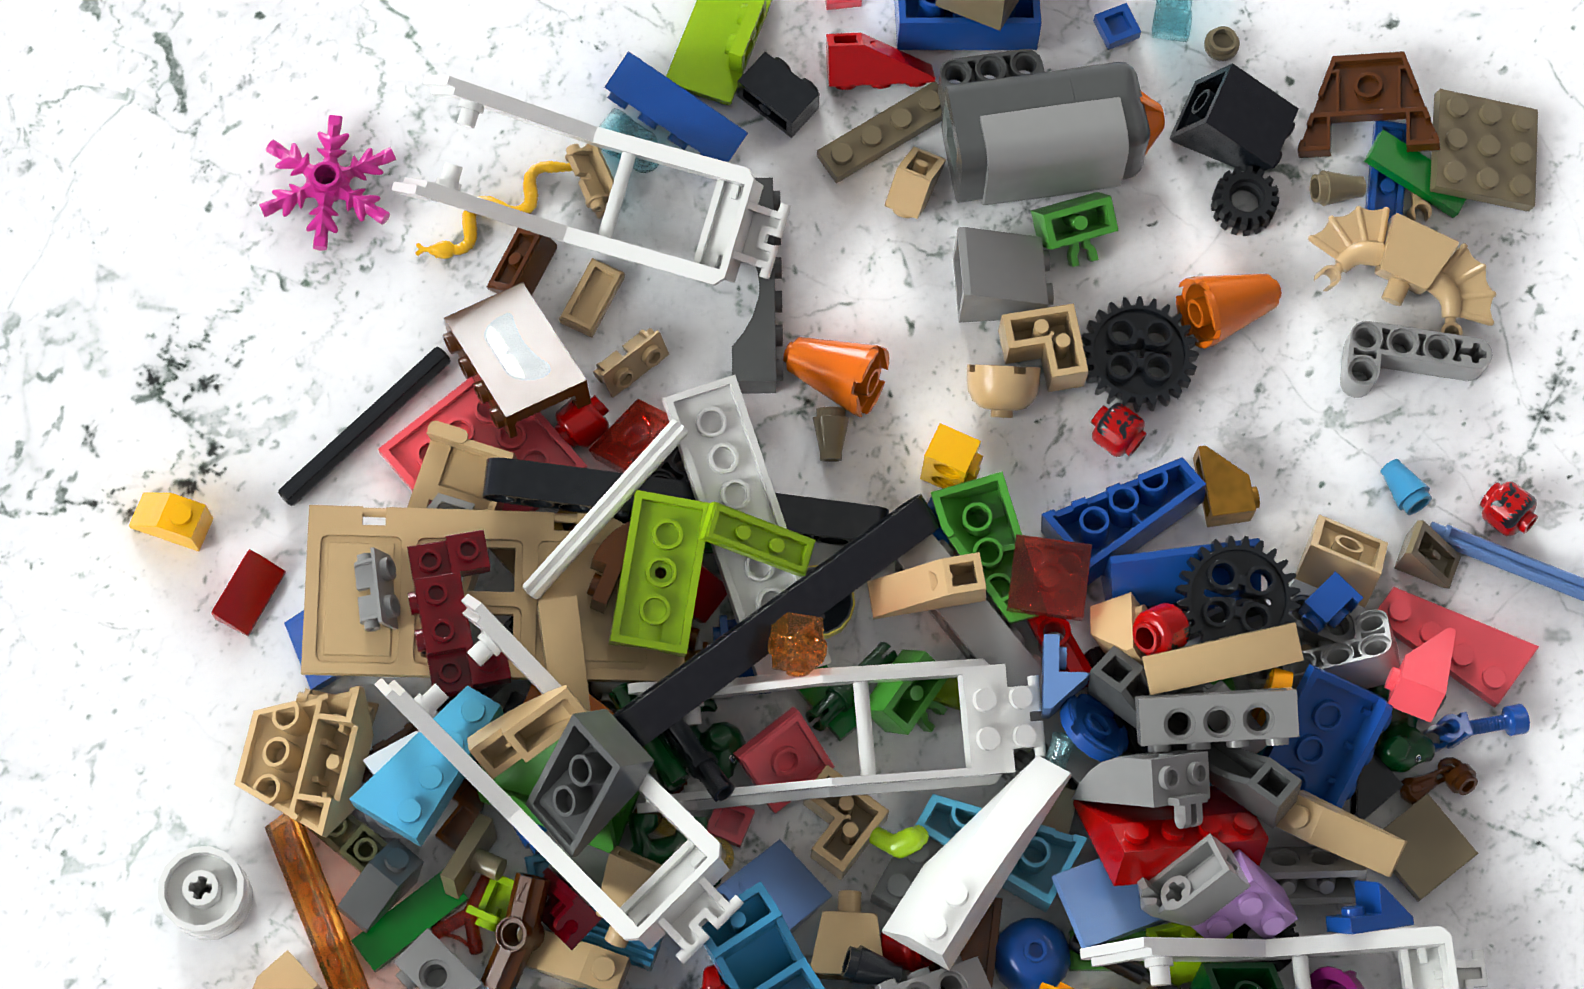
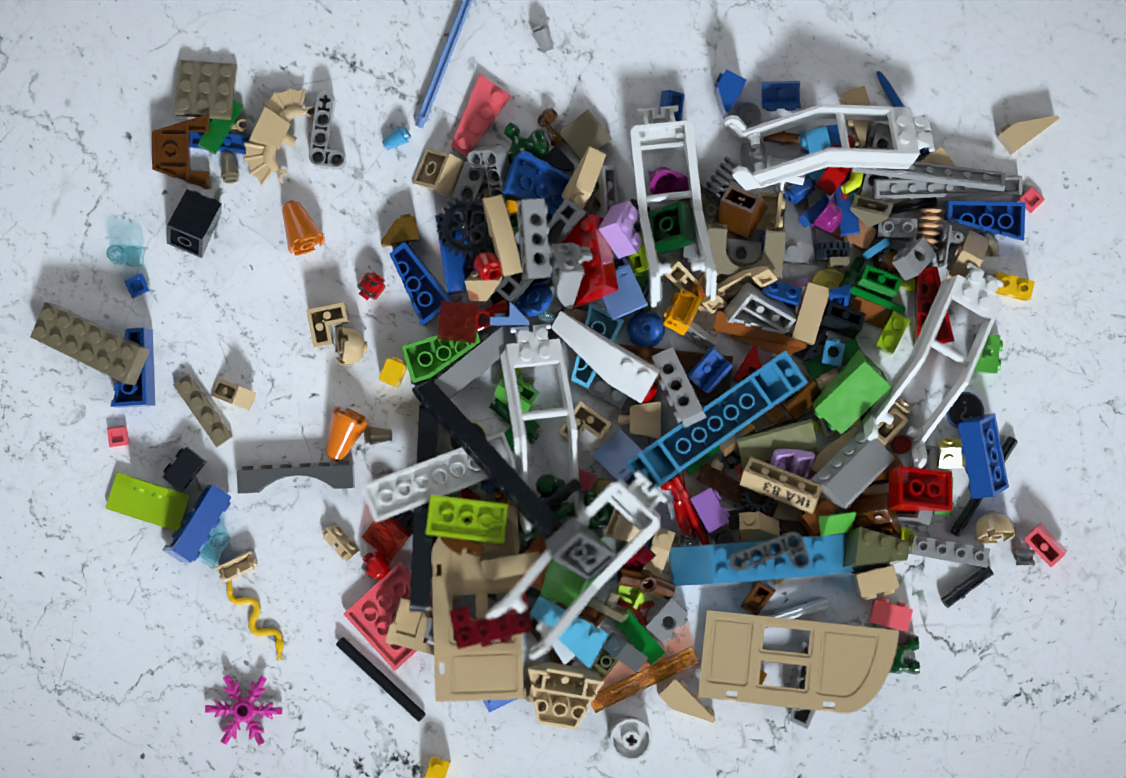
camera: 90 degrees left, 15 degrees up
red slope [212,549,286,636] -> none
light grey hinge [354,547,400,632] -> none
white piece [391,75,791,285] -> none
panel [442,282,591,439] -> none
tan slope [467,685,588,779] -> none
reddish brown slope [486,228,557,296] -> none
white axle [523,419,688,599] -> none
tan tile [559,258,625,337] -> none
lime tile [699,502,816,577] -> none
coral tile [733,707,835,814] -> none
clear orange brick [768,612,827,677] -> none
red slope [826,32,935,90] -> none
black cone [841,945,903,985] -> none
tan slope [867,552,986,620] -> none
lime arm [869,825,929,858] -> none
piece [938,49,1165,206] -> none
light grey slope [953,227,1054,323] -> none
bright green brick [1030,192,1119,267] -> none
black gear [1081,296,1199,413] -> none
light grey piece [1137,834,1250,926] -> none
dark tan plate [1204,26,1240,61] -> none
black tyre [1211,166,1279,236] -> none
blue brick [1298,571,1363,634] -> none
blue slope [1326,880,1414,935] -> none
coral slope [1384,627,1456,723] -> none
dark tan slope [1394,520,1461,589] -> none
blue bar [1423,704,1530,752] -> none
red head [1480,481,1538,536] -> none

